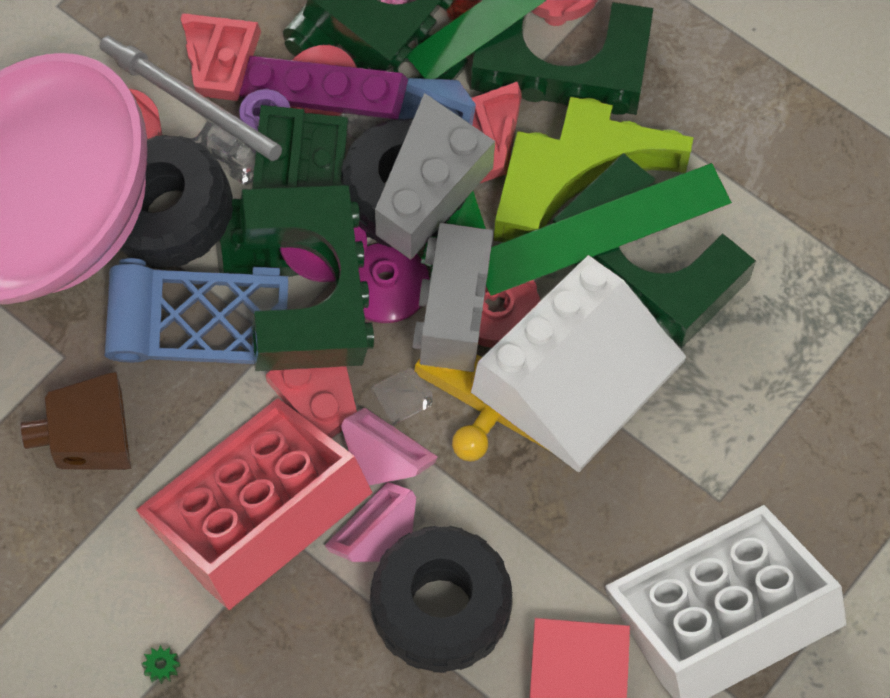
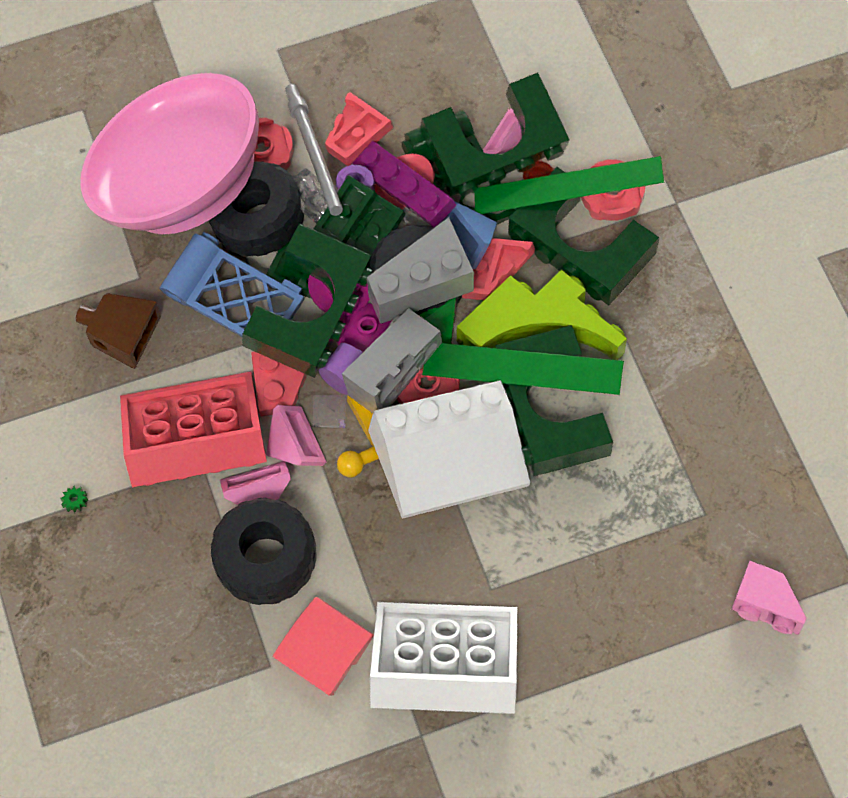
camera: 35 degrees right, 0 degrees up
none -> medium lavender piece [319,343,362,395]

